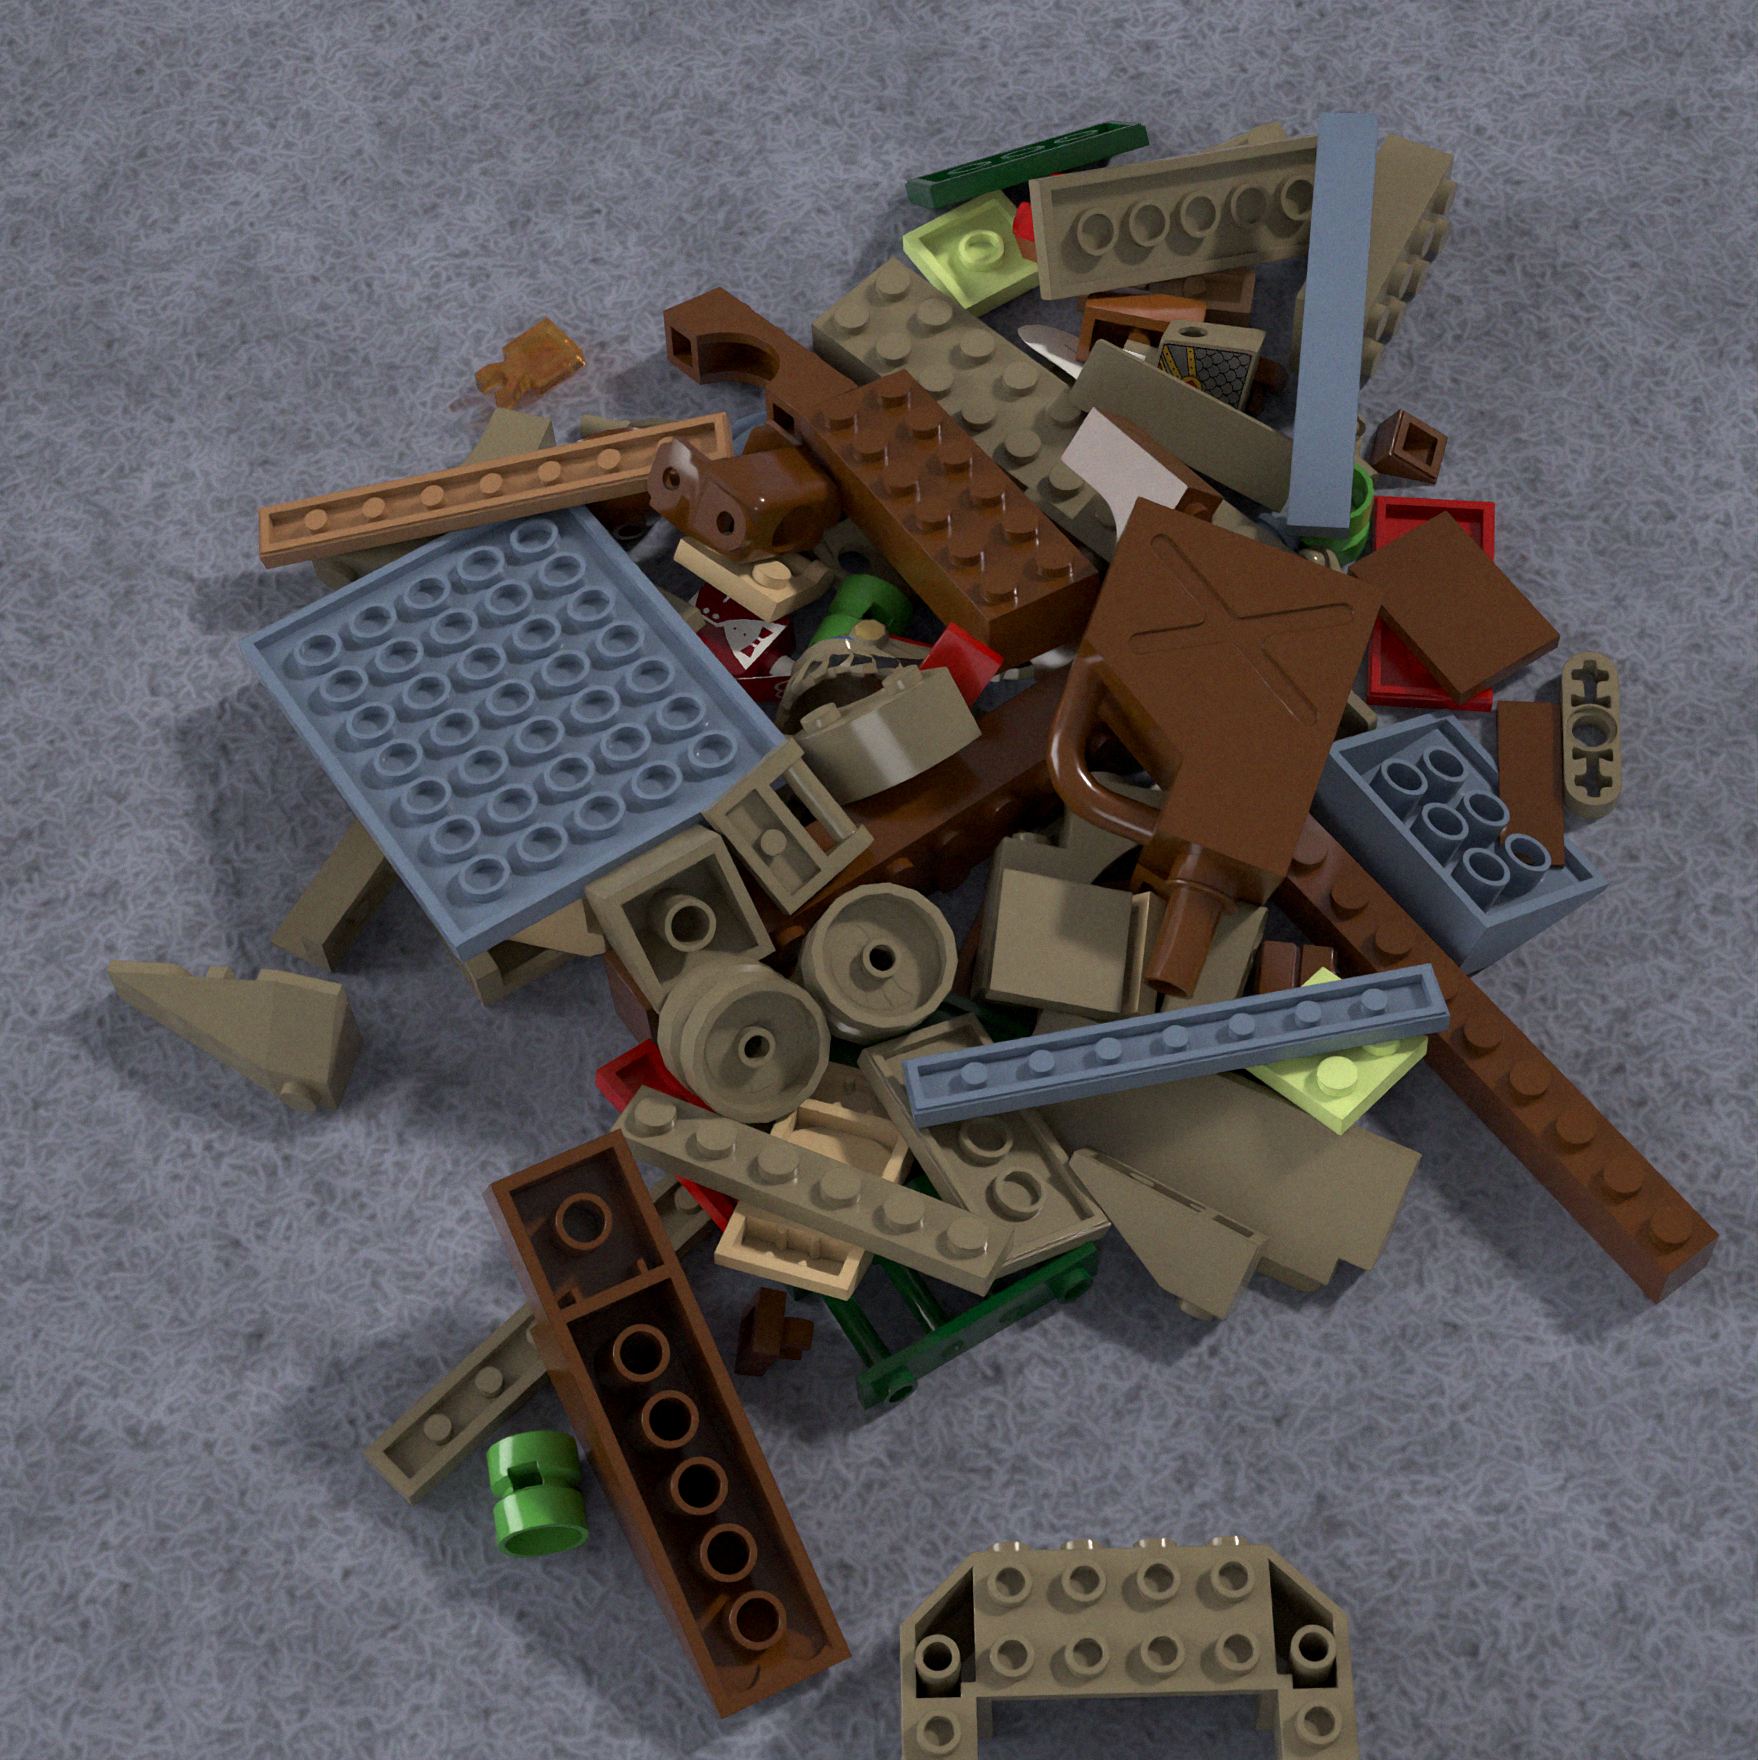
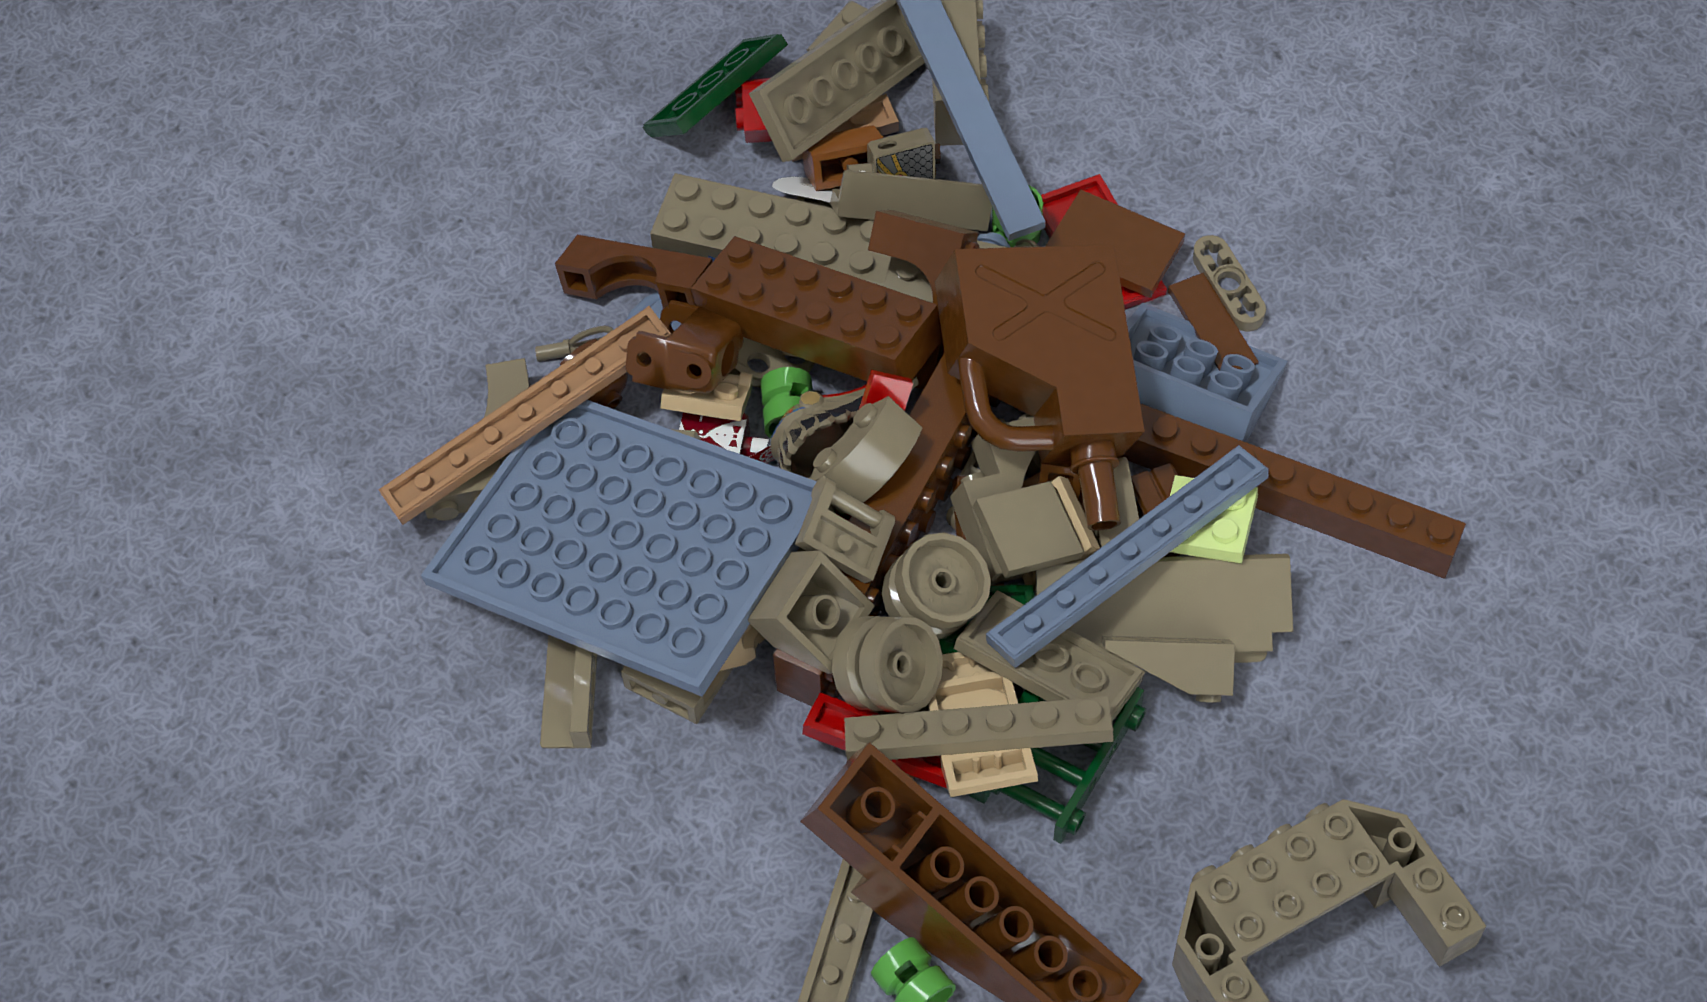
camera: 30 degrees left, 0 degrees up
dark tan wedge [106,960,364,1112] -> none
clear orange plate [474,317,585,410] -> none
reddish brown tile [734,1287,814,1377] -> none
yellowish green plate [903,189,1040,318] -> none
reddish brown slope [1368,409,1448,484] -> none

